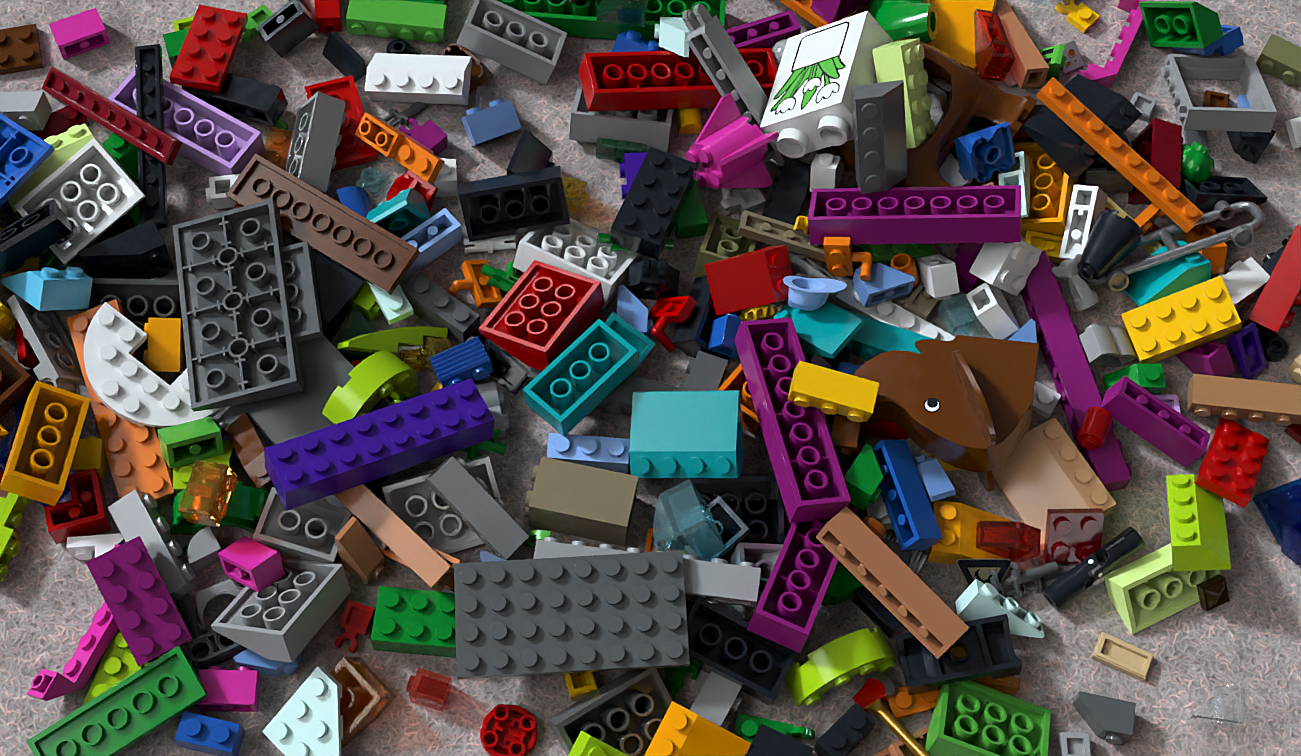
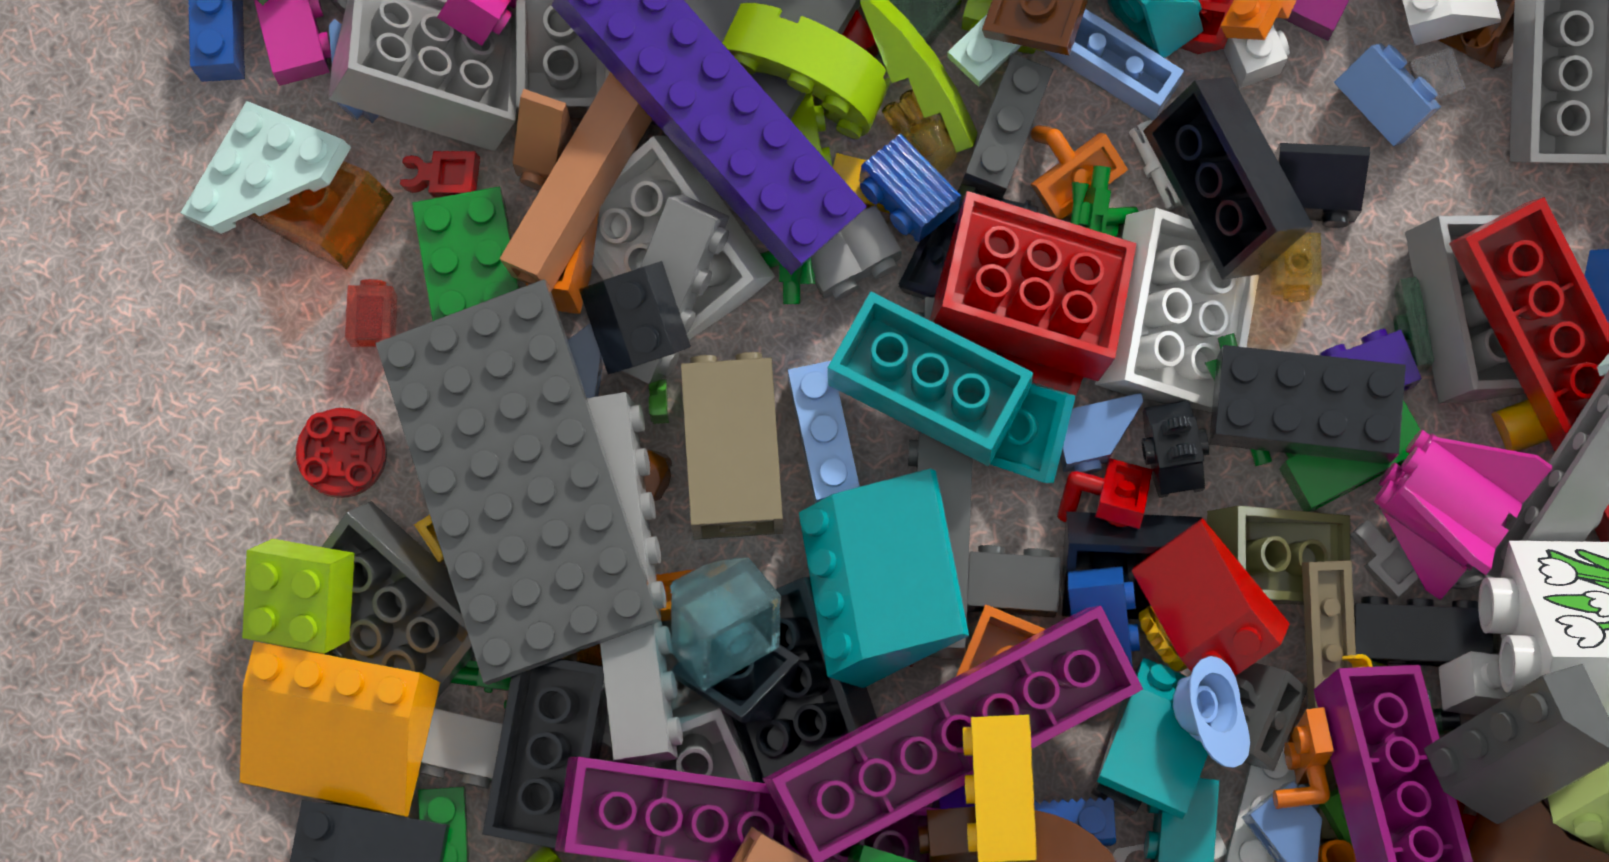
camera: 80 degrees right, 15 degrees up
none -> black slope [579,261,691,374]

